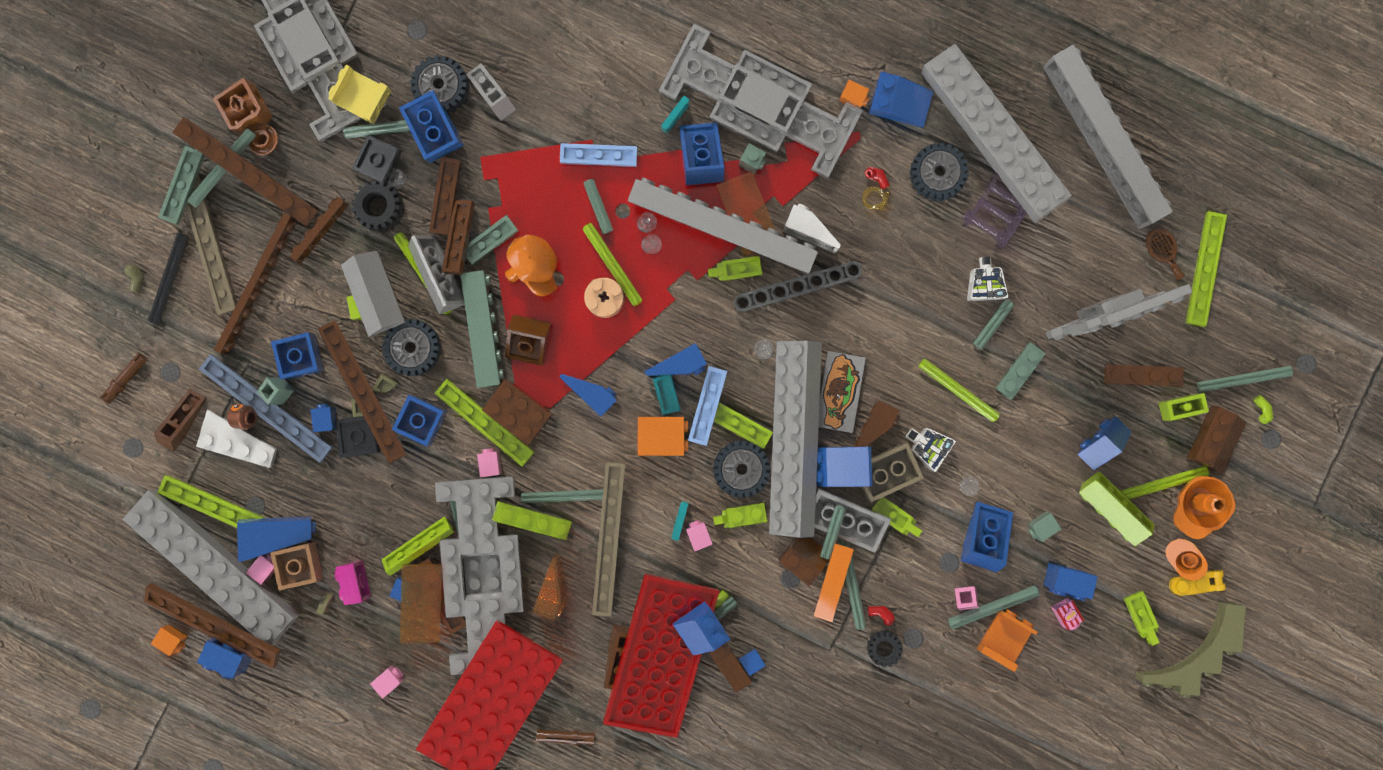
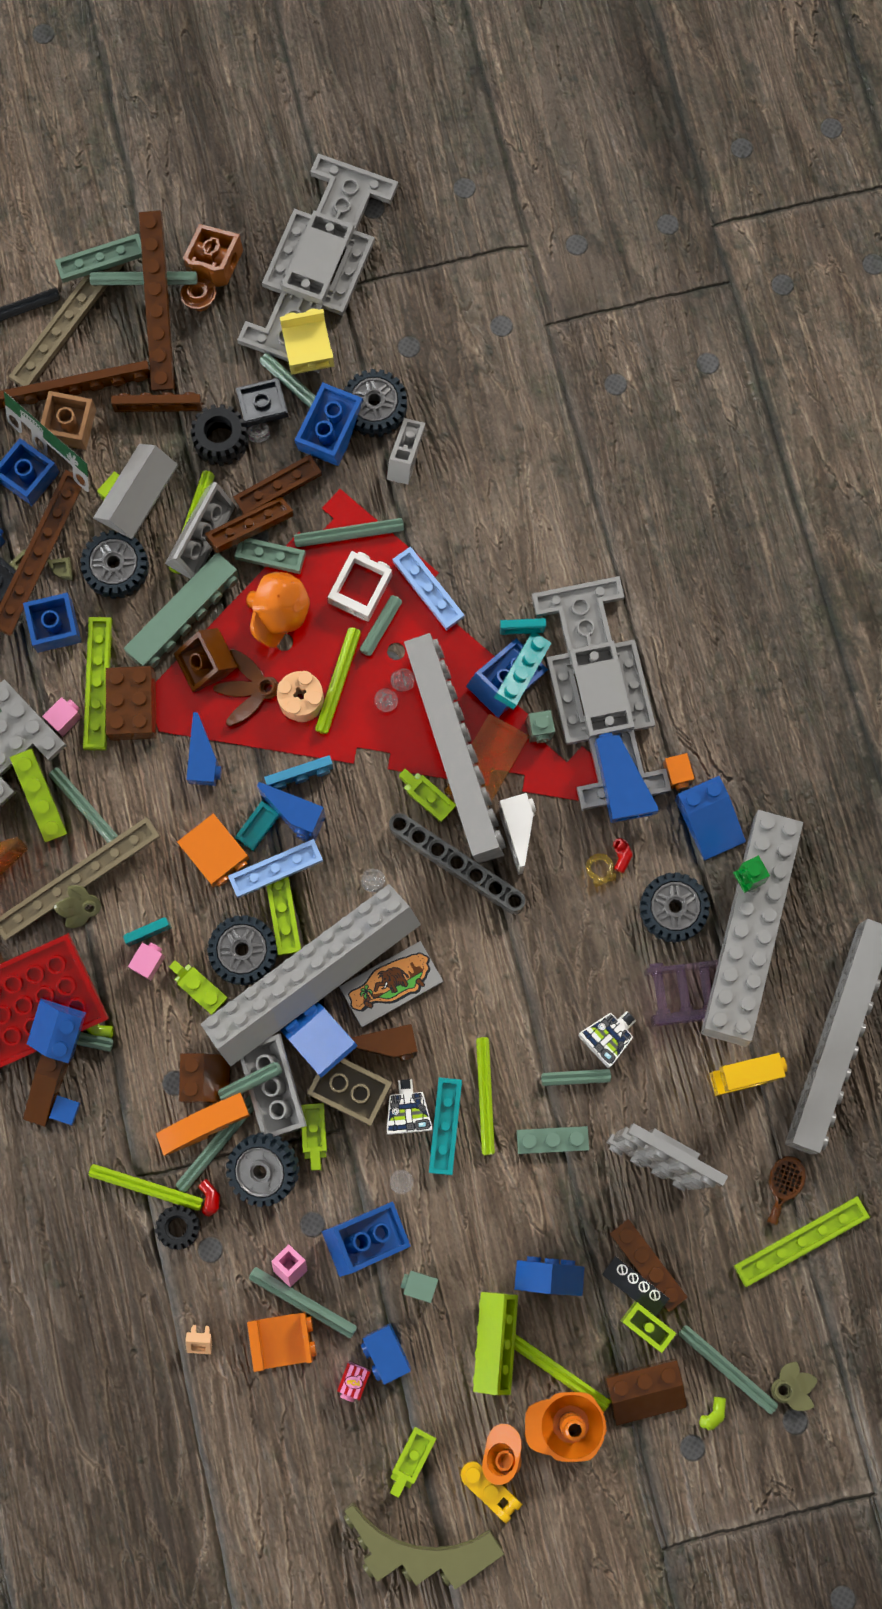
camera: 50 degrees right, 10 degrees down
none -> piece [4,391,89,492]
none -> medium nougat brick [41,391,96,450]
none -> olive plate [54,885,101,928]
none -> lime axle [89,1164,203,1211]
none -> light nougat tile [186,1325,212,1354]
none -> reddish brown plant [213,649,279,726]
none -> wheel [226,1132,299,1207]
none -> dark azure plate [264,755,334,790]
none -> sand green axle [294,518,404,547]
none -> white window [328,551,392,622]
none -> teal plate [429,1077,462,1175]
none -> plate [494,631,551,709]
none -> blue slope [594,733,658,823]
none -> black sticker [602,1256,670,1317]
none -> yellow arch [709,1053,787,1096]
none -> green brick [733,855,770,893]
none -> olive plate [771,1362,818,1411]

